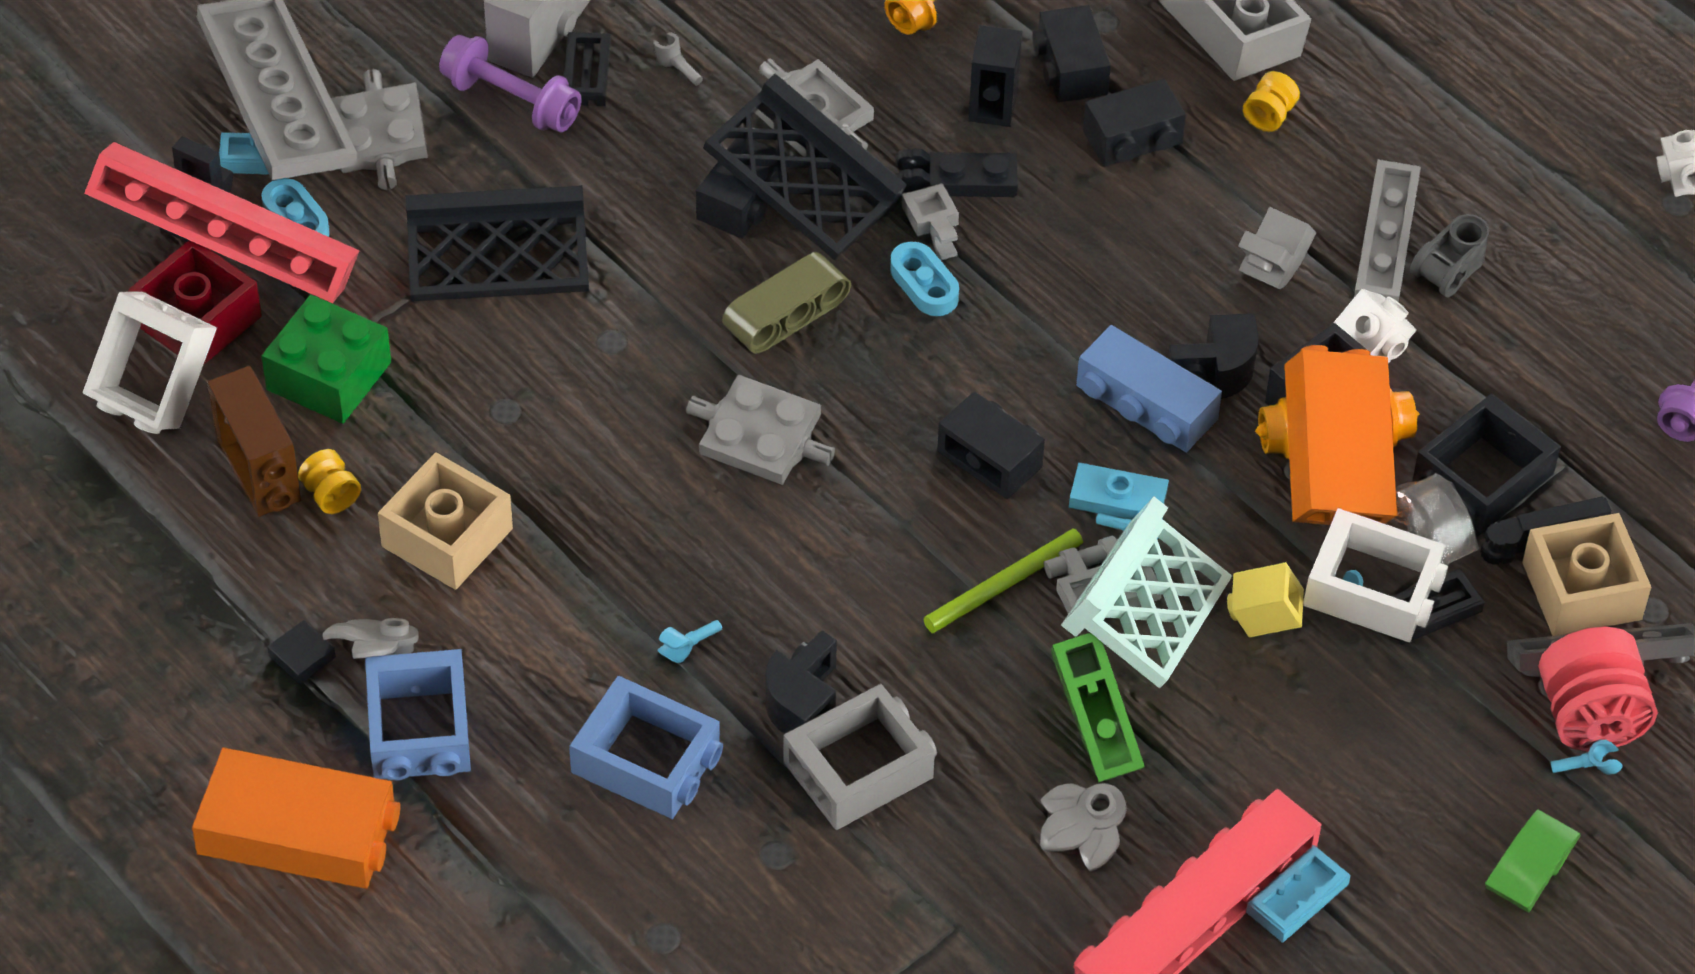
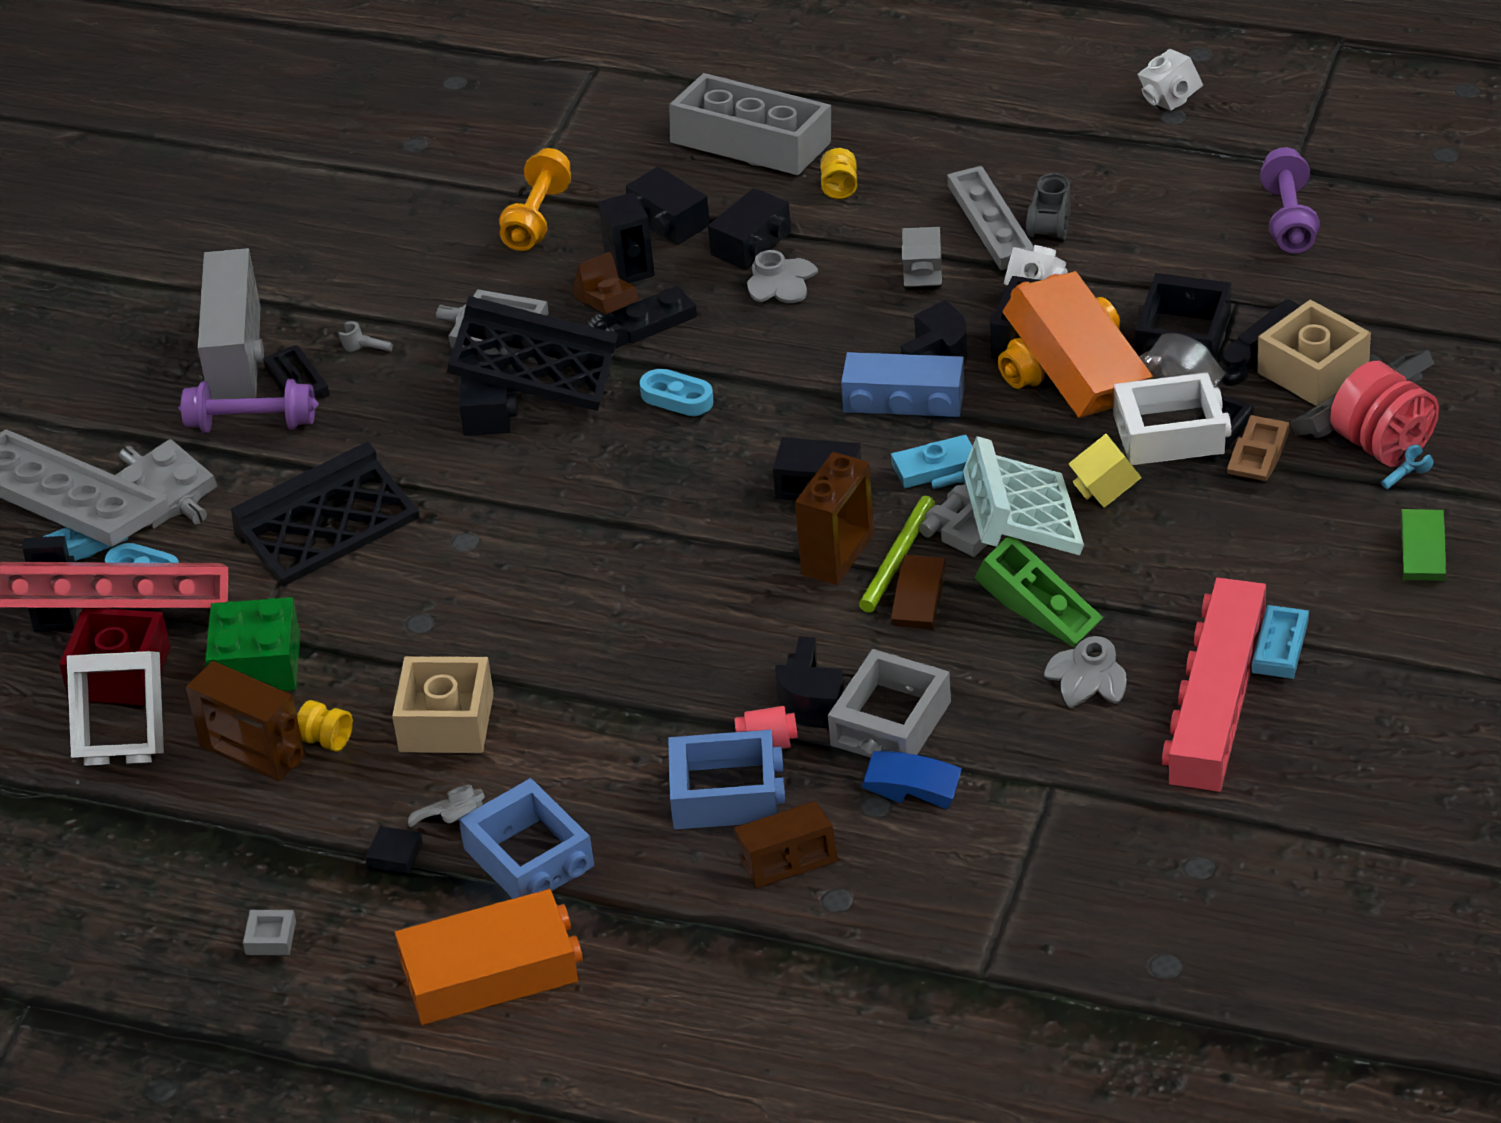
camera: 25 degrees left, 10 degrees down
medium azure hand [658,620,722,663] -> none
light grey plate [686,374,835,485] -> none
olive beam [722,252,851,354] -> none
light grey plate [902,184,959,260] -> none
none -> light grey plate [243,910,296,955]
none -> reddish brown slope [572,252,639,314]
none -> coral brick [734,706,798,749]
none -> reddish brown hinge [734,801,838,888]
none -> light grey plate [747,250,818,303]
none -> reddish brown window [795,452,874,586]
none -> blue slope [861,751,962,809]
none -> reddish brown slope [891,555,946,629]
none -> medium nougat slope [1227,415,1290,481]

